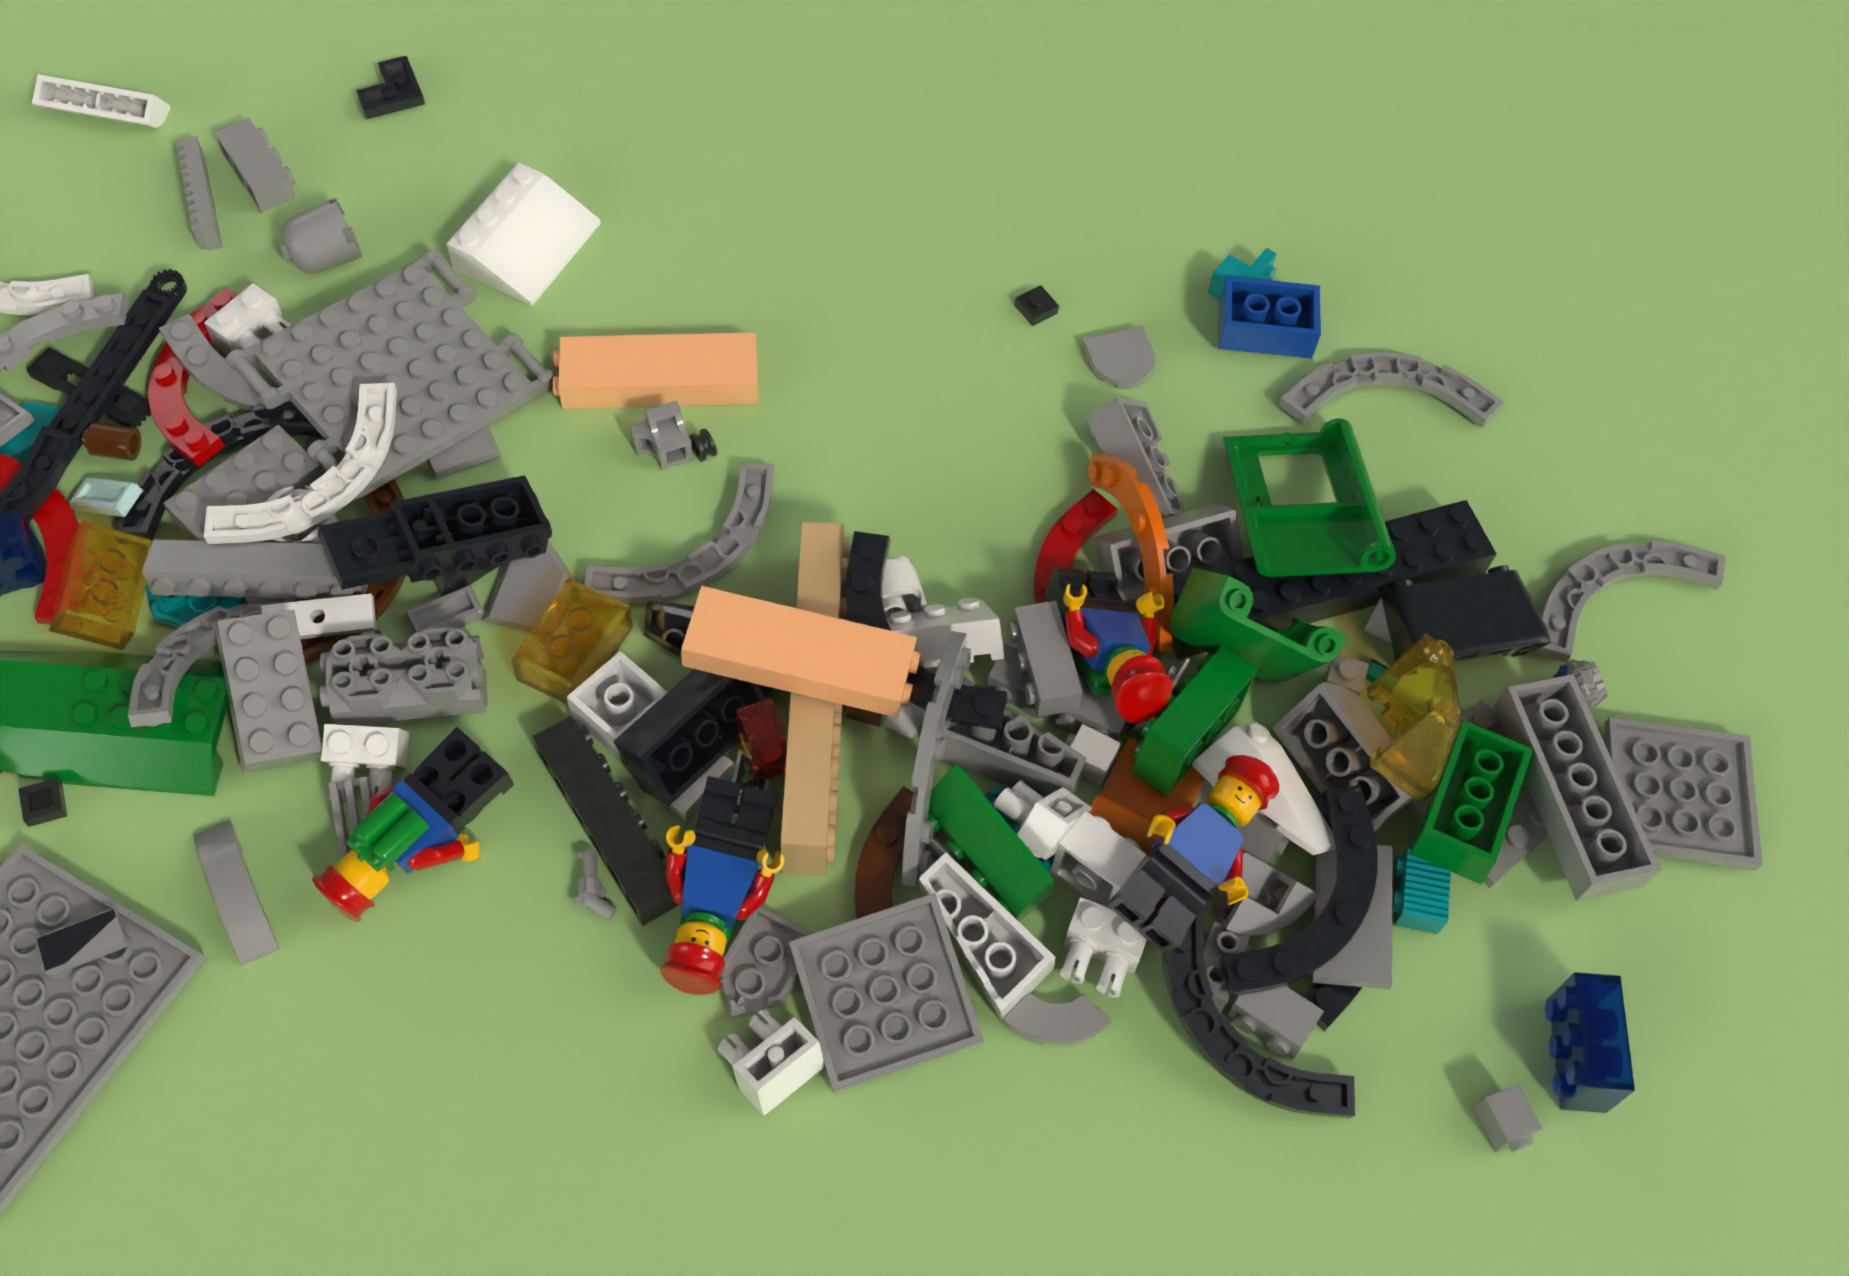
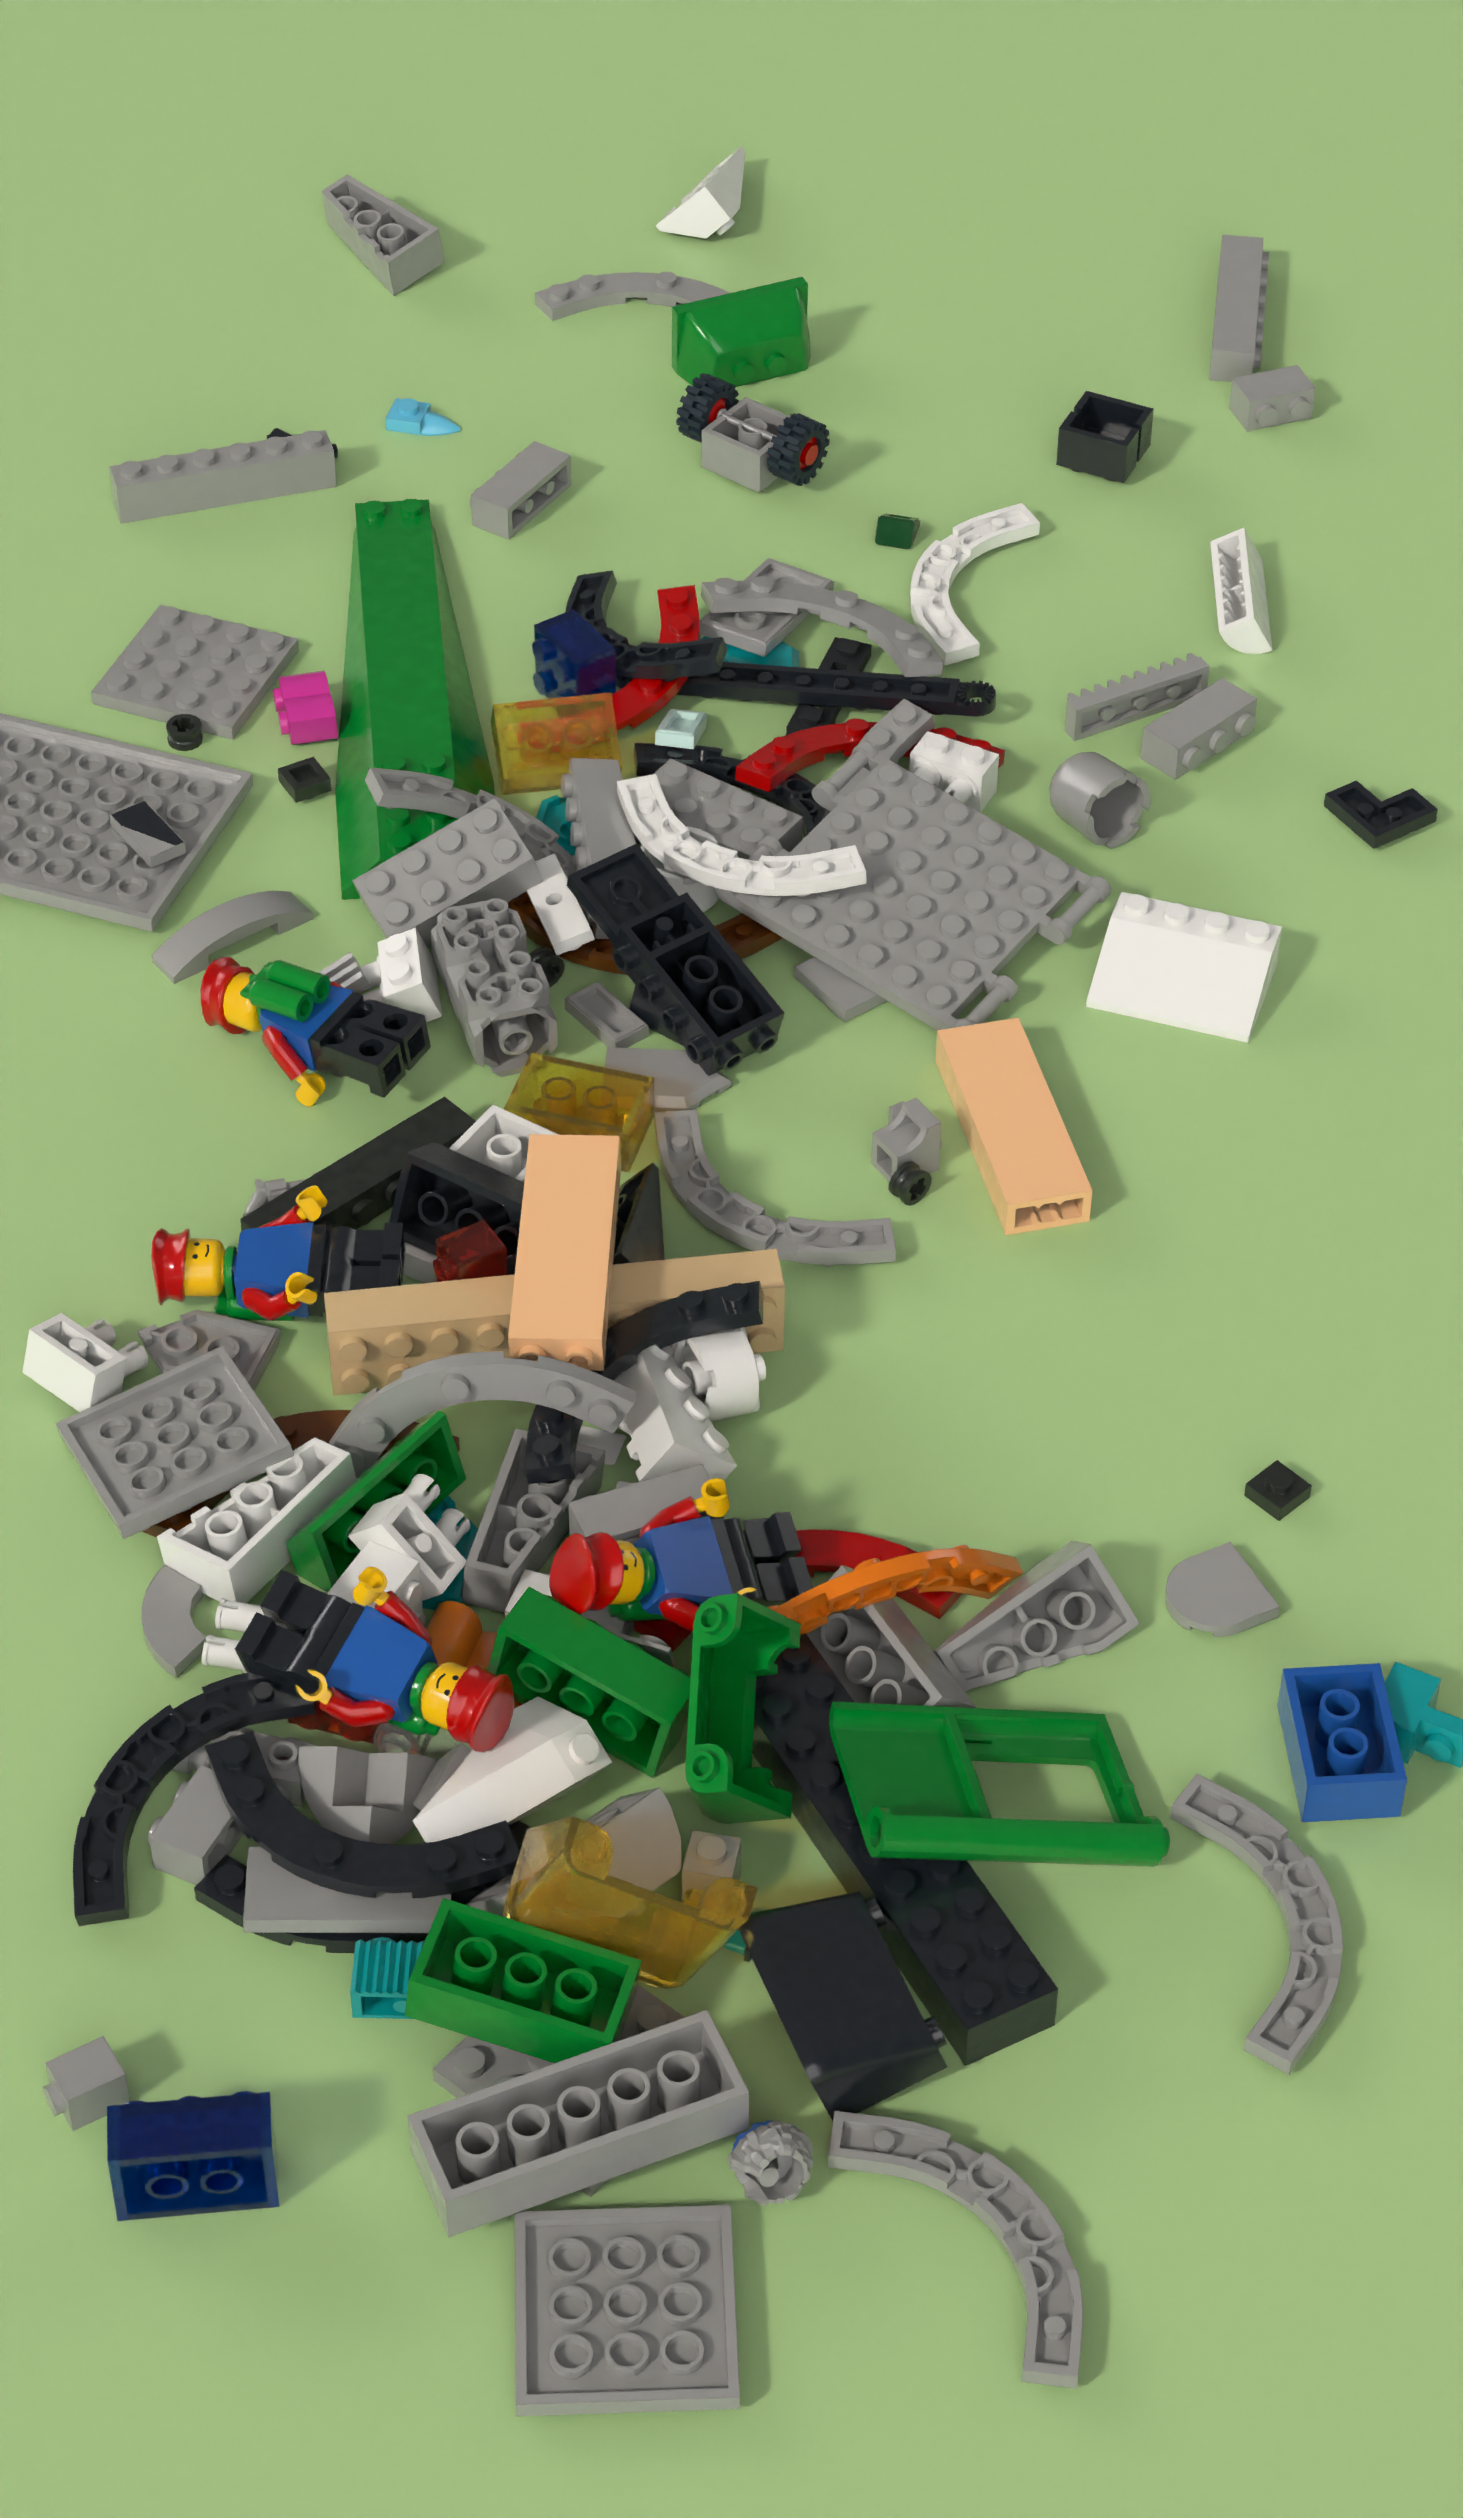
camera: 85 degrees right, 15 degrees down
reddish brown brick [82,422,141,461] -> none

